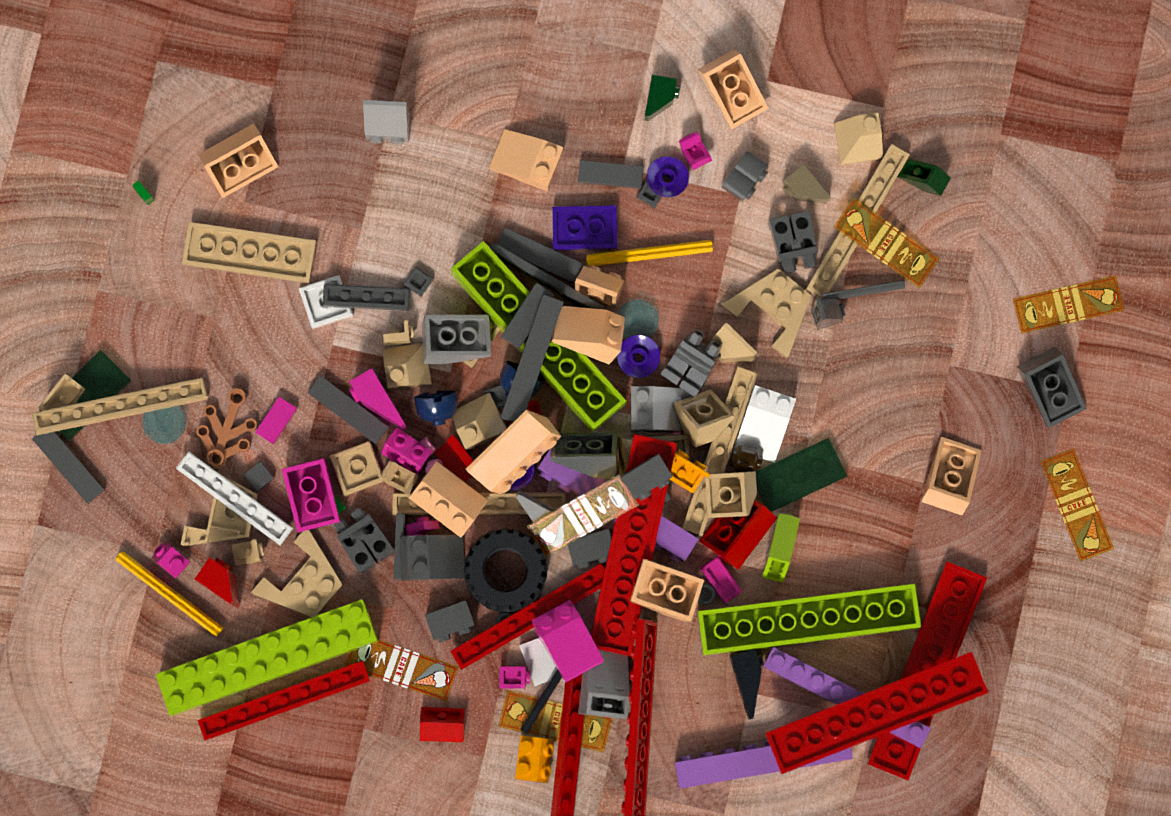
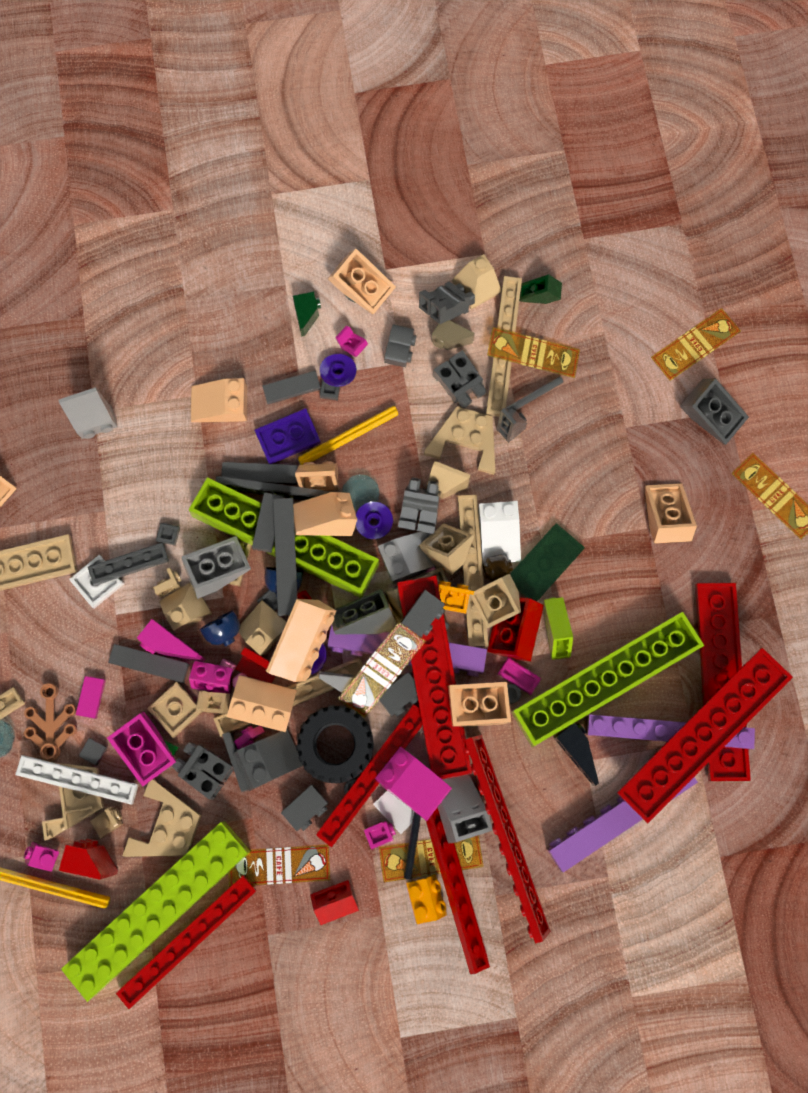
camera: 20 degrees left, 5 degrees down
none -> dark grey hips [419,282,475,324]

